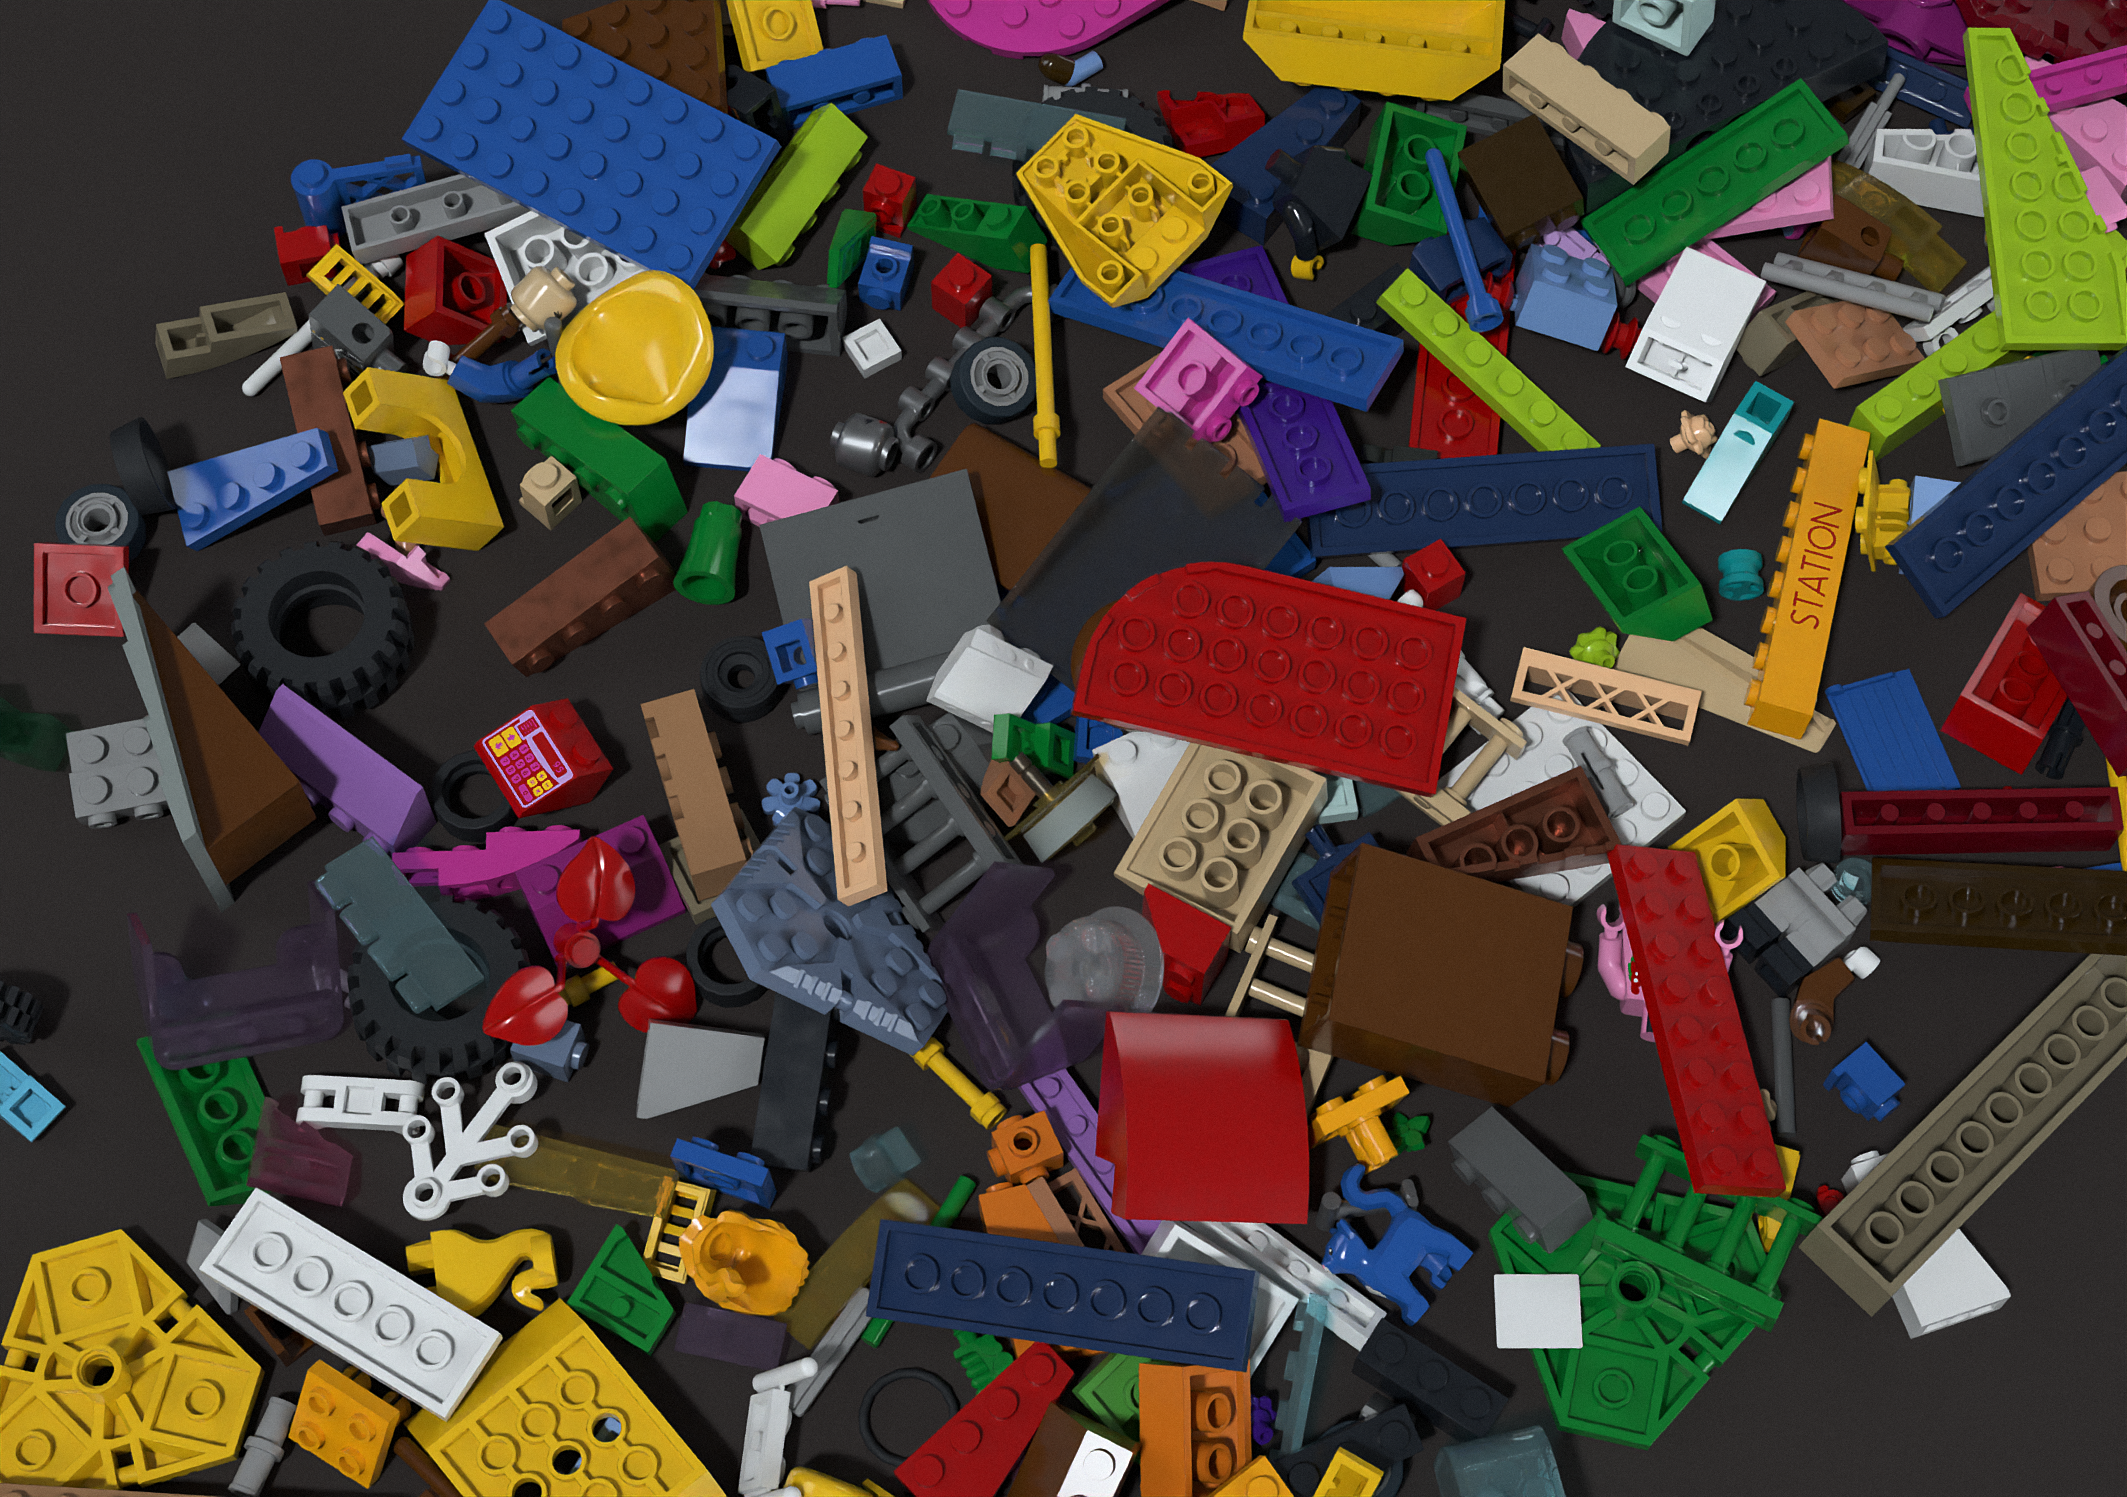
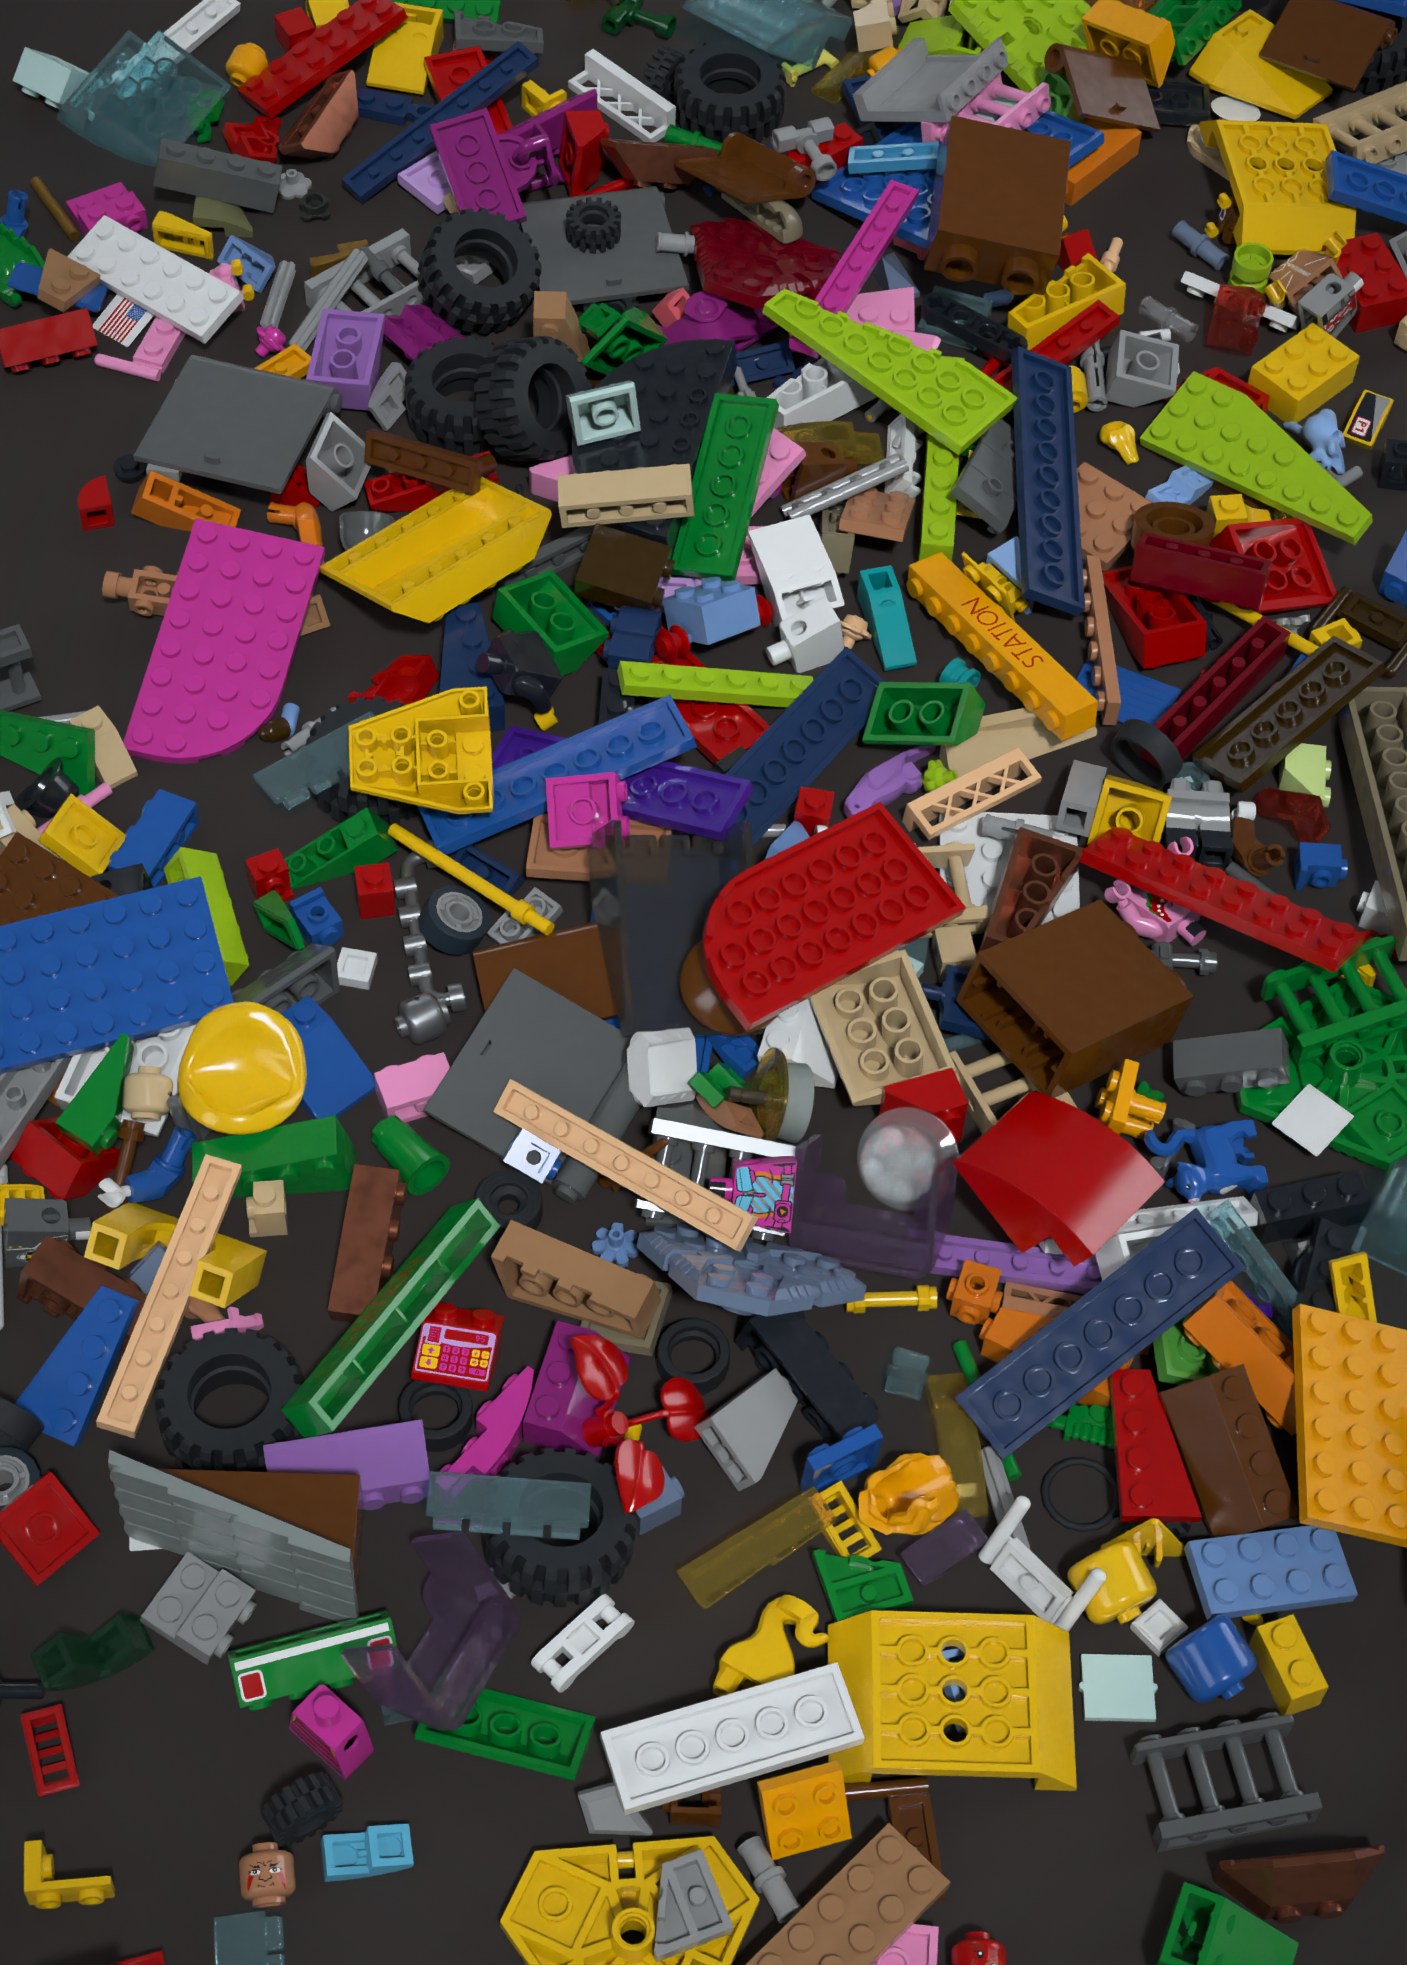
camera: 50 degrees left, 10 degrees down
clear pink wing [246,1097,353,1207] -> none
white plant [402,1061,538,1221] -> none
blue piece [1425,148,1504,332] -> none
none -> green slope [56,1032,134,1156]
none -> light nougat plate [96,1154,242,1439]
none -> green brick [227,1610,402,1710]
none -> green brick [281,1198,500,1438]
none -> dark pink torso [289,1684,374,1780]
none -> dark blue slope [453,845,527,896]
none -> light grey slope [487,887,563,944]
none -> light grey wing [654,1849,734,1962]
none -> torso [708,1156,797,1233]
none -> white torso [765,597,844,673]
none -> medium lavender animal [843,745,936,818]
none -> tan brick [931,924,976,983]
none -> light grey brick [1055,760,1107,837]
none -> nougat plate [1083,555,1121,725]
none -> dark grey bar [1150,942,1217,975]
none -> clear red bracket [1252,788,1331,843]
none -> yellowish green slope [1279,743,1332,820]

